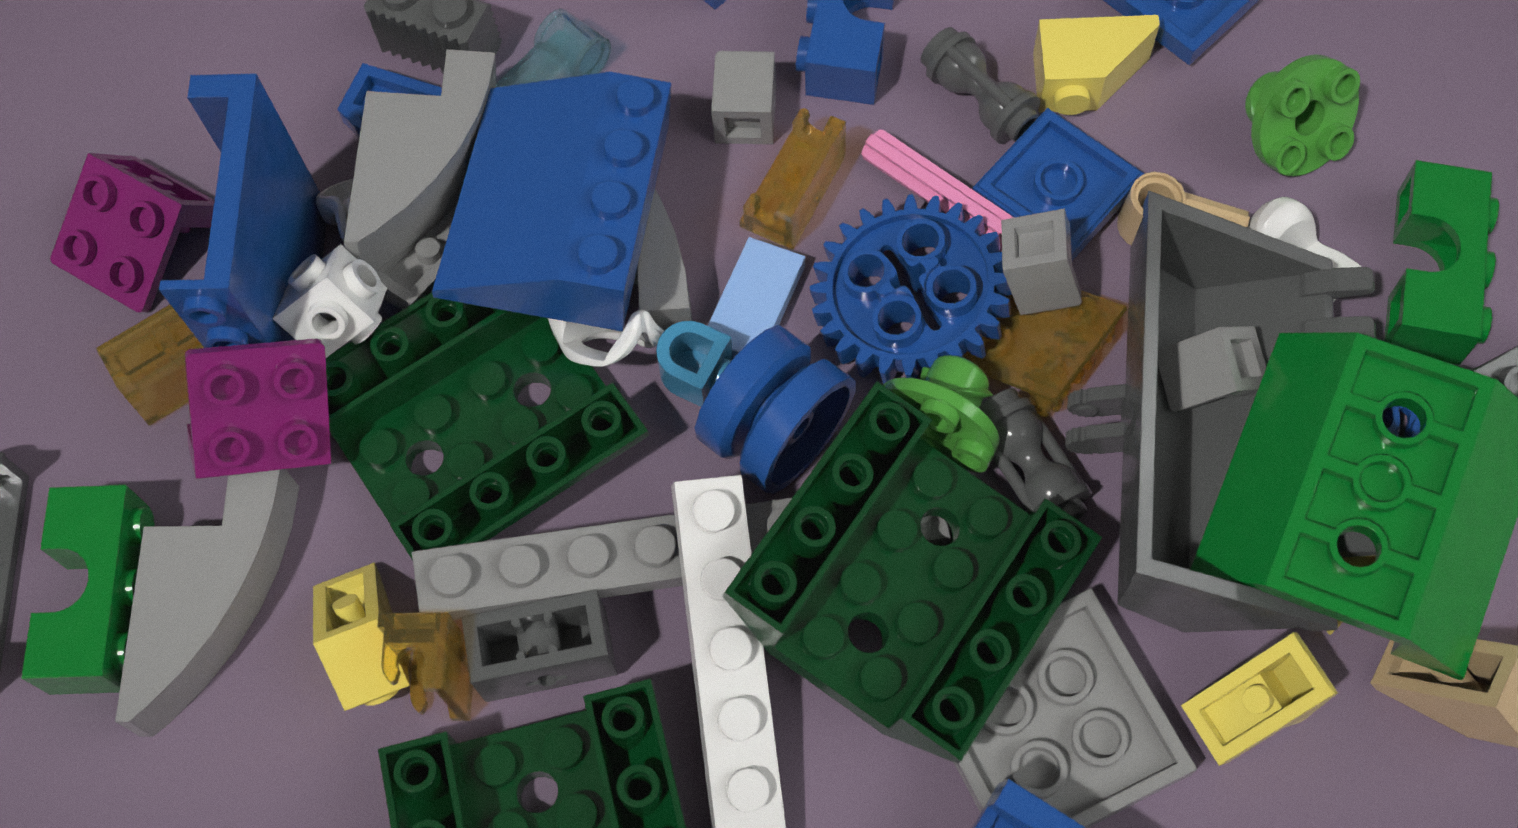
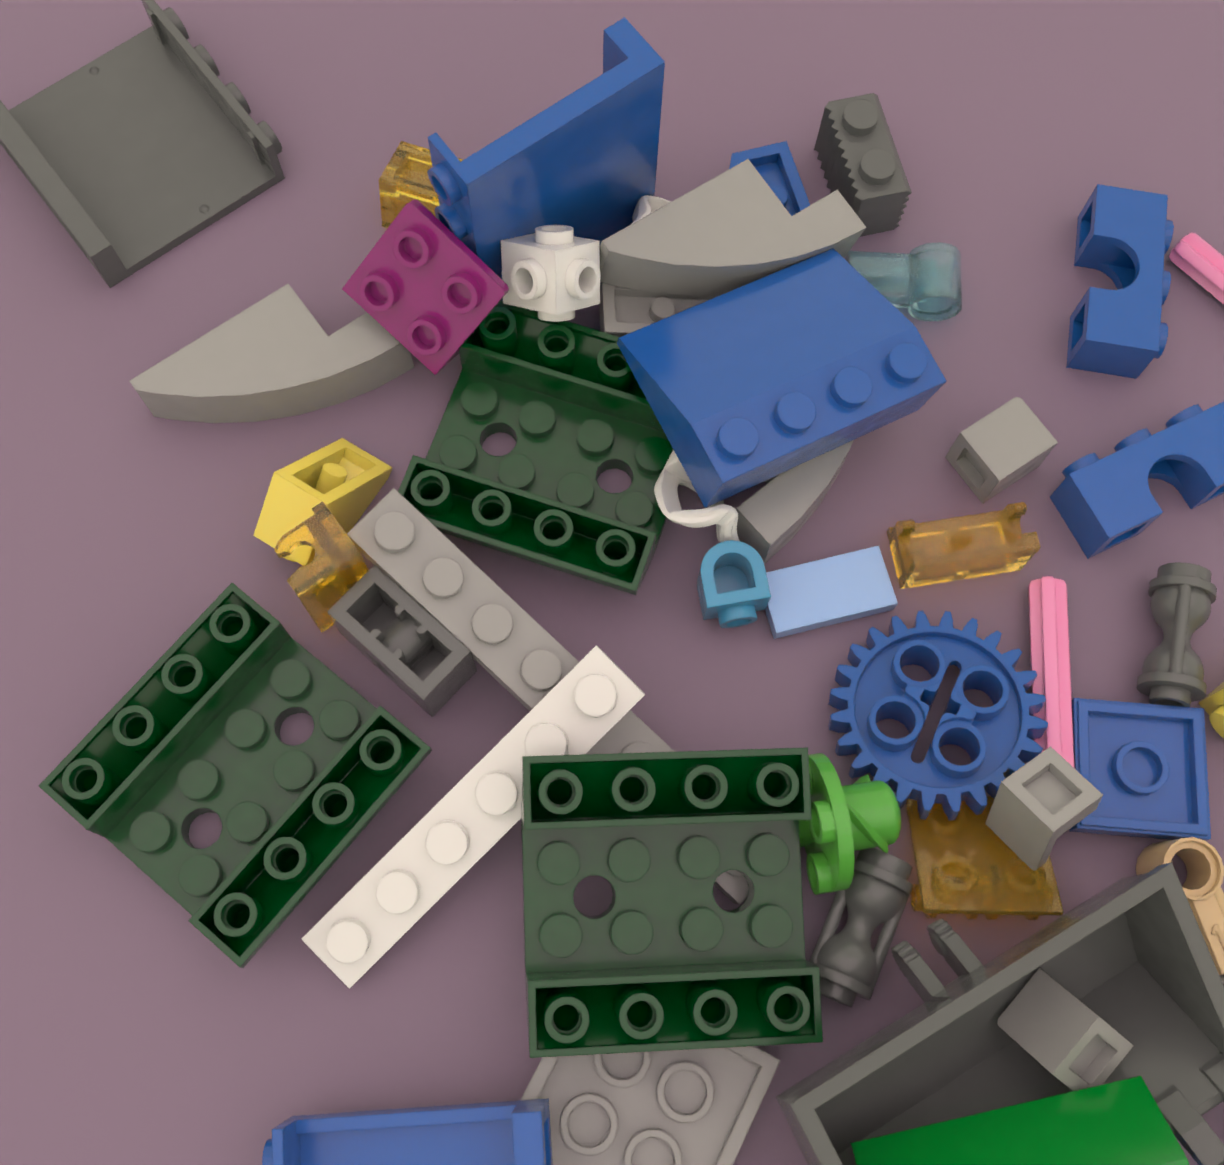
camera: 45 degrees right, 5 degrees up
green arch [21,485,155,695] -> none
magenta bracket [50,153,215,313] -> none
blue wheel [695,325,856,494] -> none

